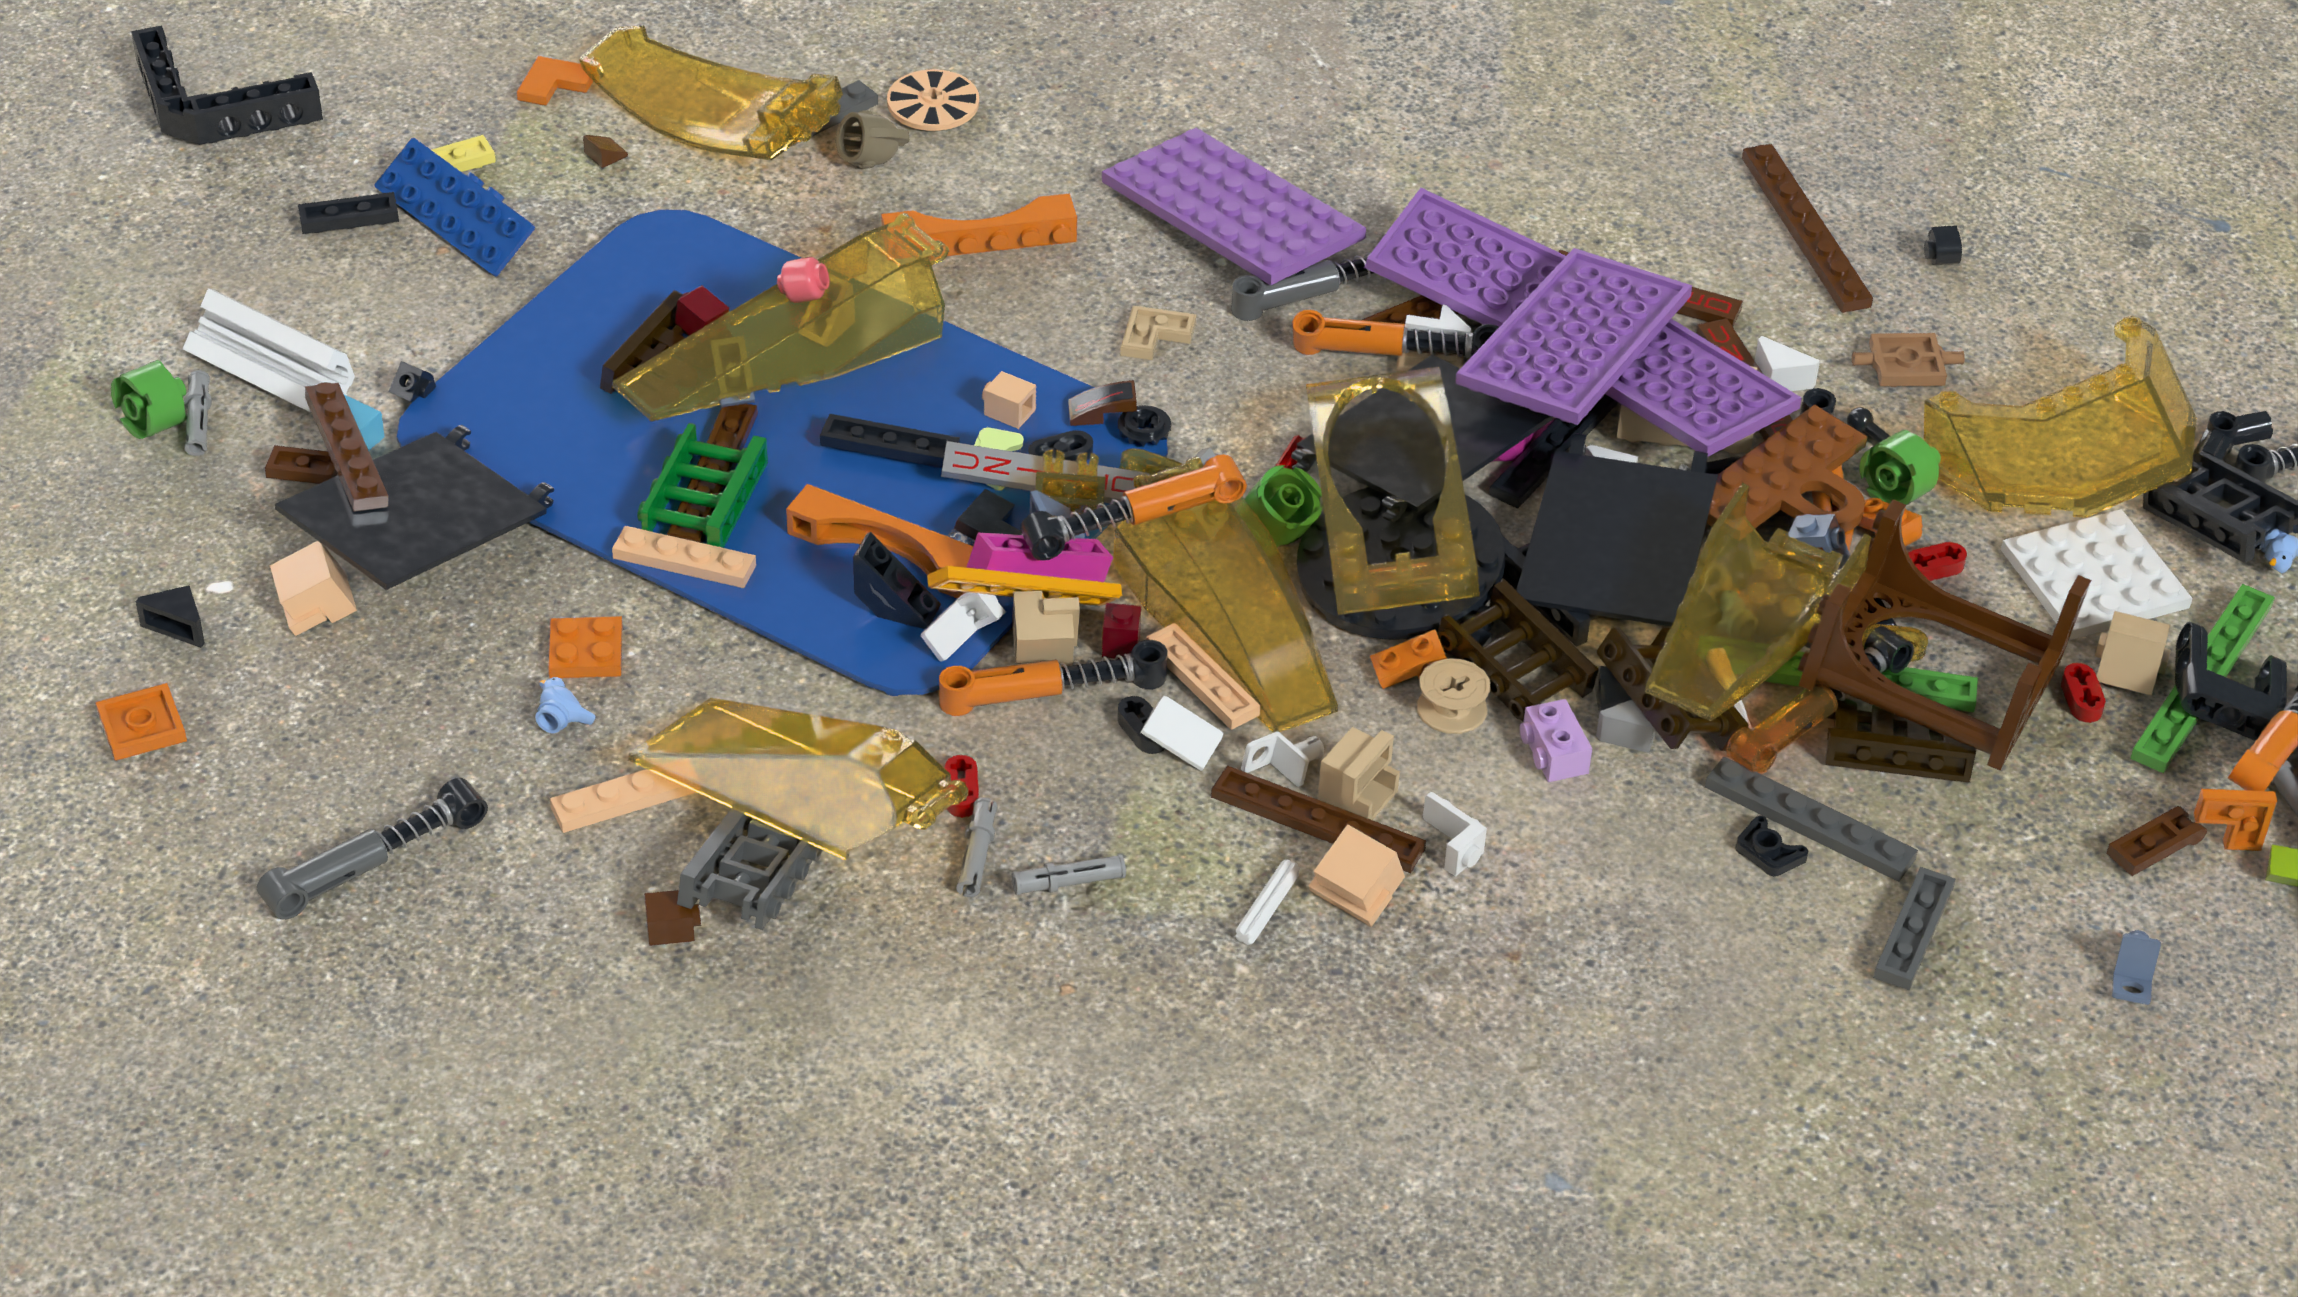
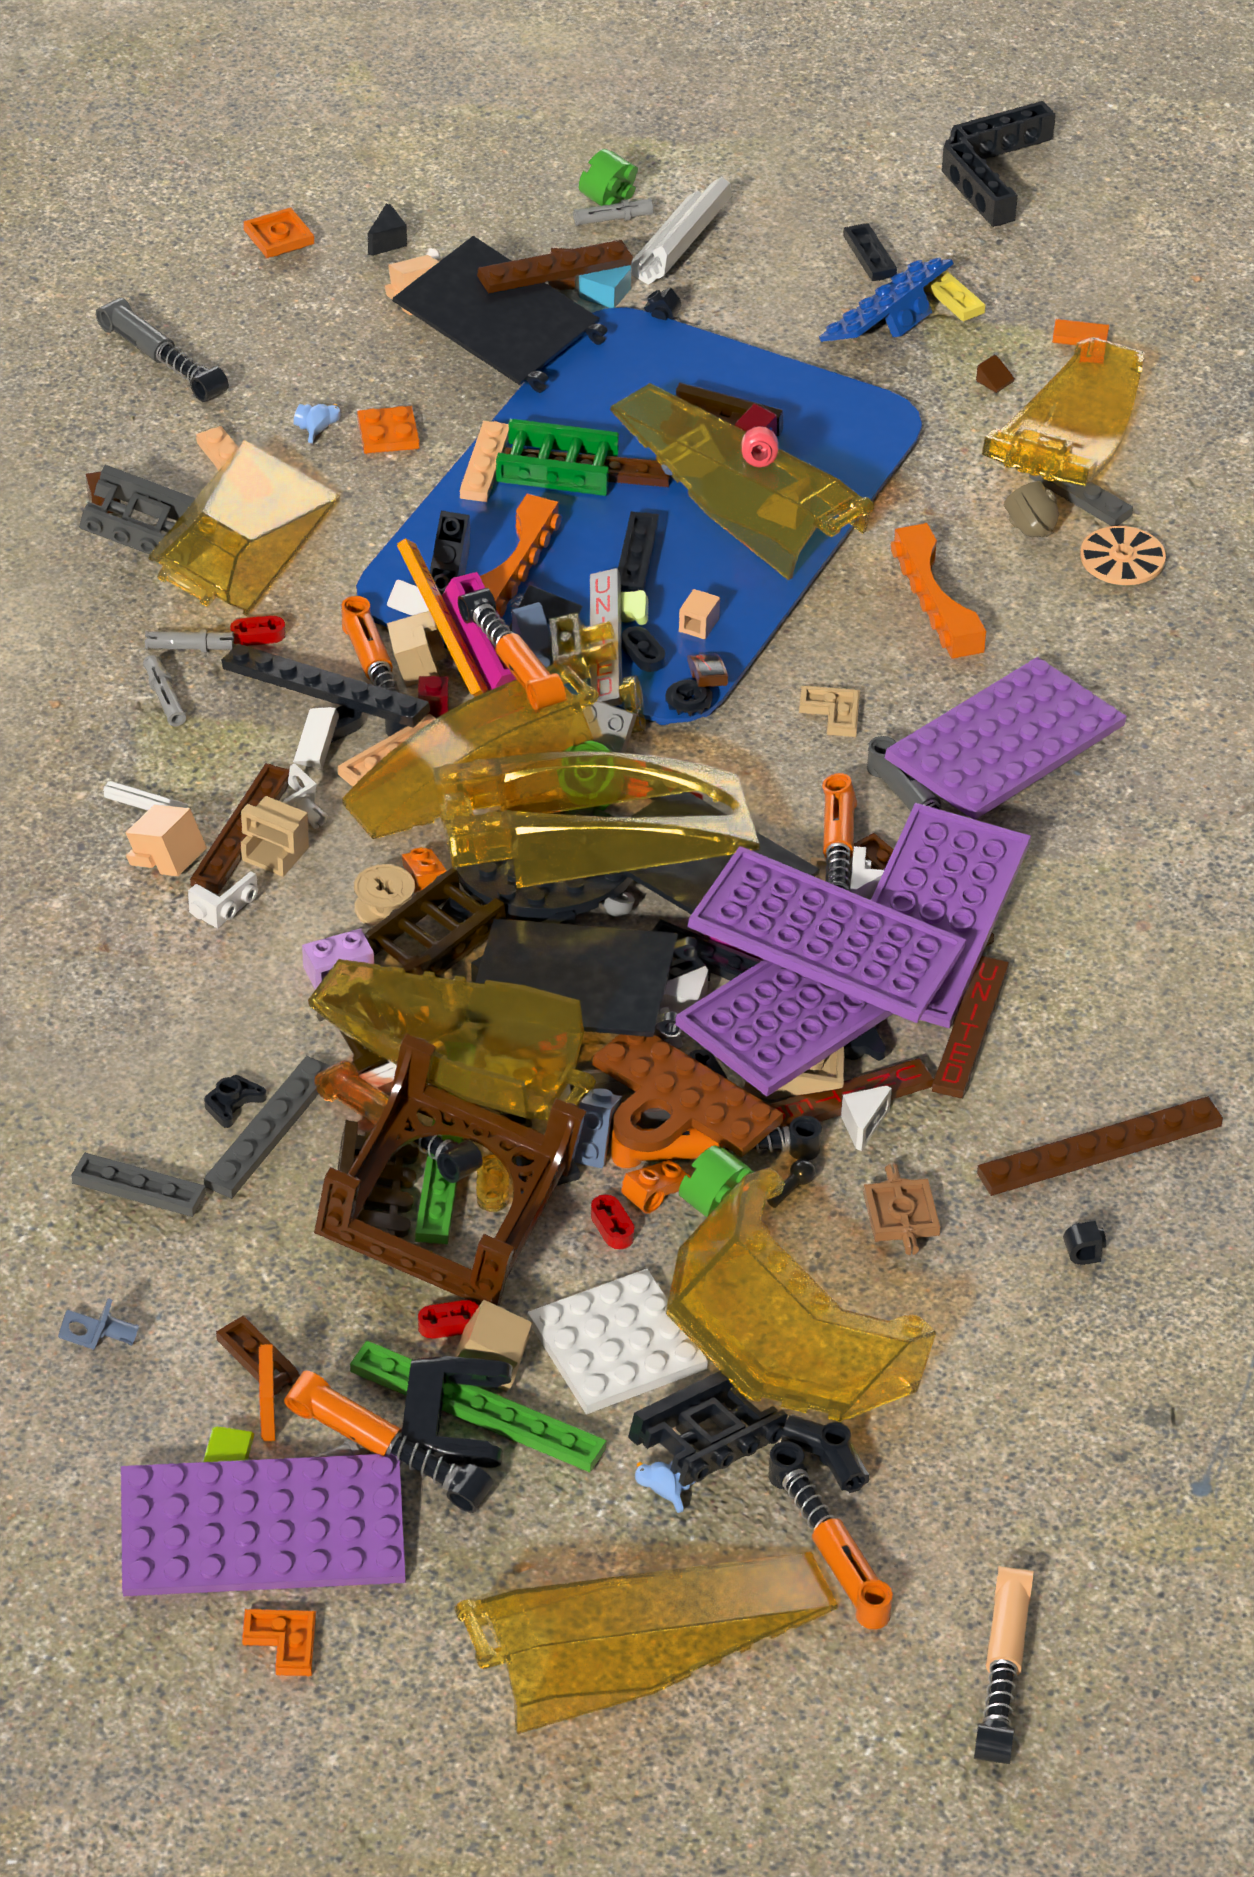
camera: 85 degrees right, 0 degrees up
none -> black plate [221,644,430,728]

